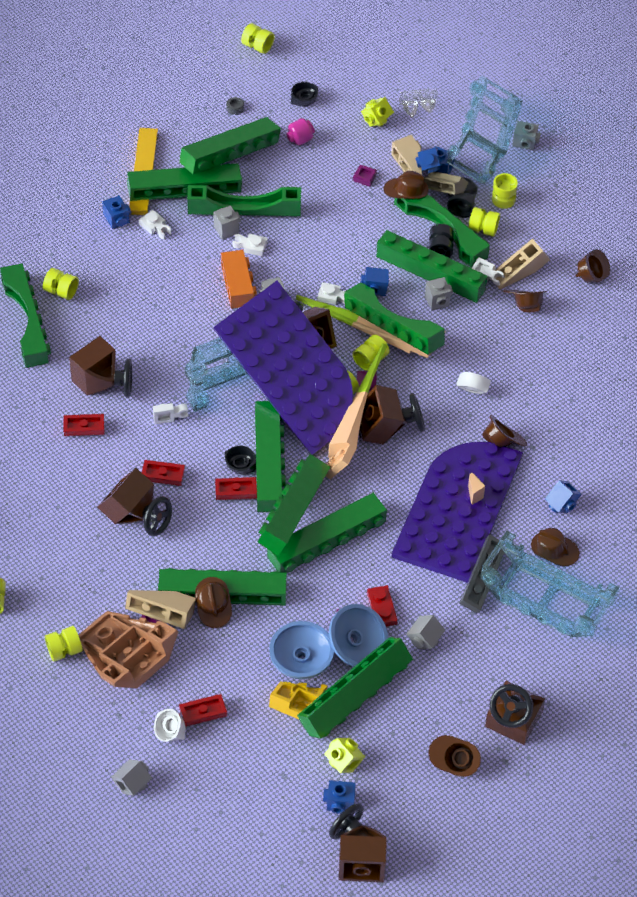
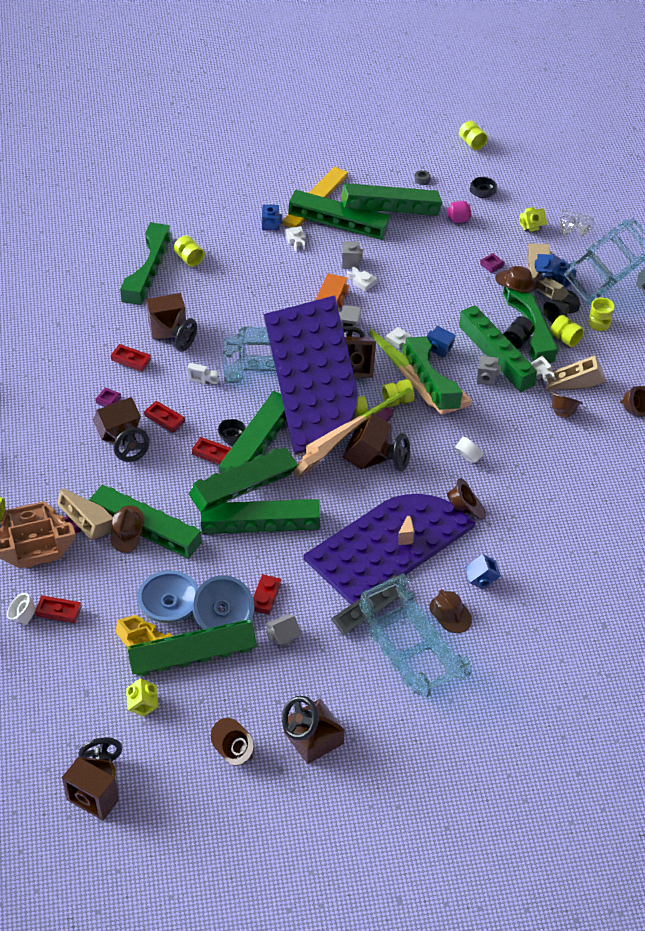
camera: 30 degrees right, 5 degrees down
green arch [187,185,301,216] -> none
blue brick [323,780,356,814] -> none
none -> magenta tile [95,387,121,407]

